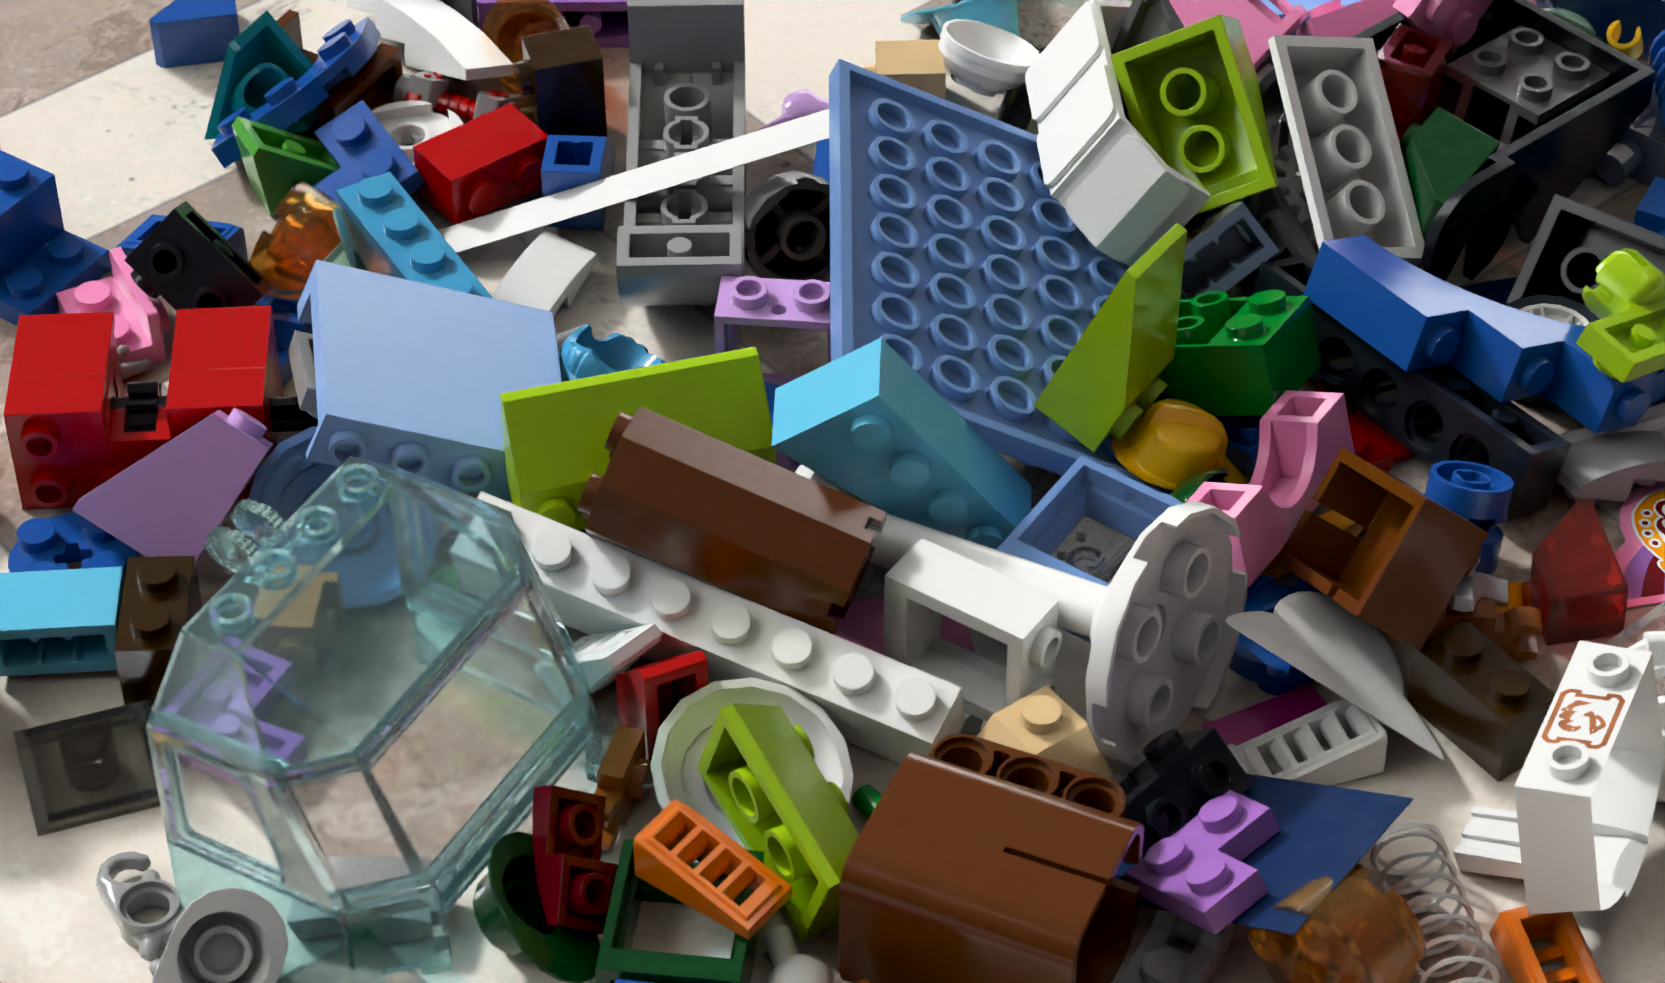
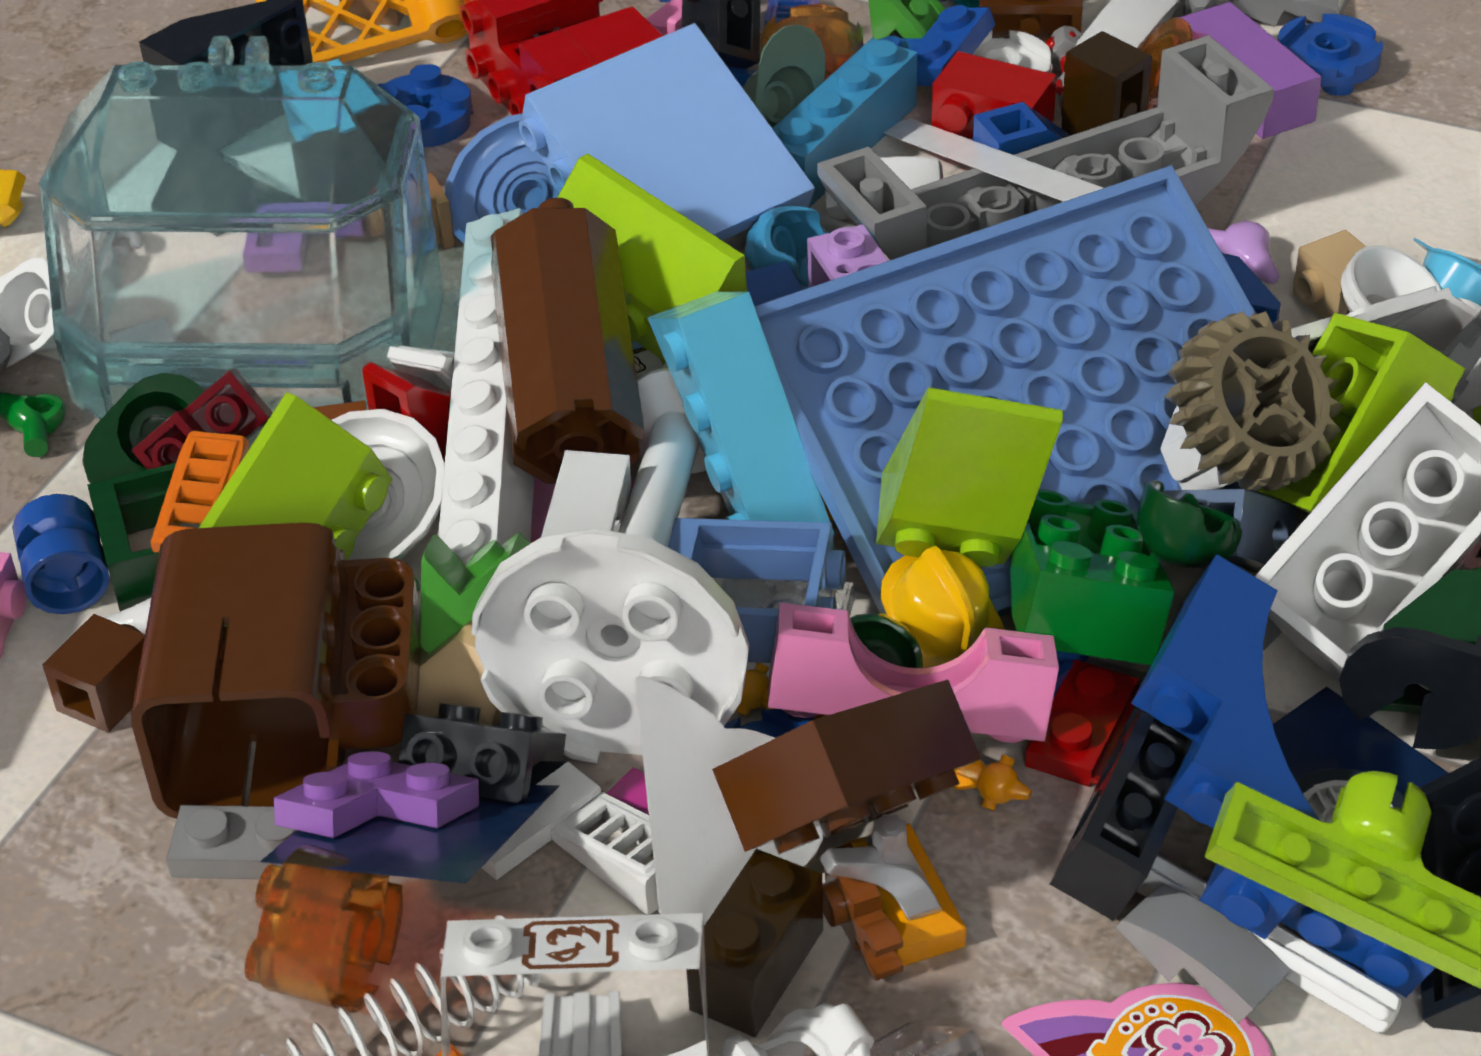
camera: 65 degrees right, 0 degrees up
lavender slope [72,408,274,564] -> none
blue wheel [1425,460,1514,575] -> none
clear red slope [1521,498,1629,646] -> none
none -> bright green slope [420,531,531,654]
none -> dark green hair [1138,480,1243,568]
none -> dark tan gear [1164,311,1344,491]

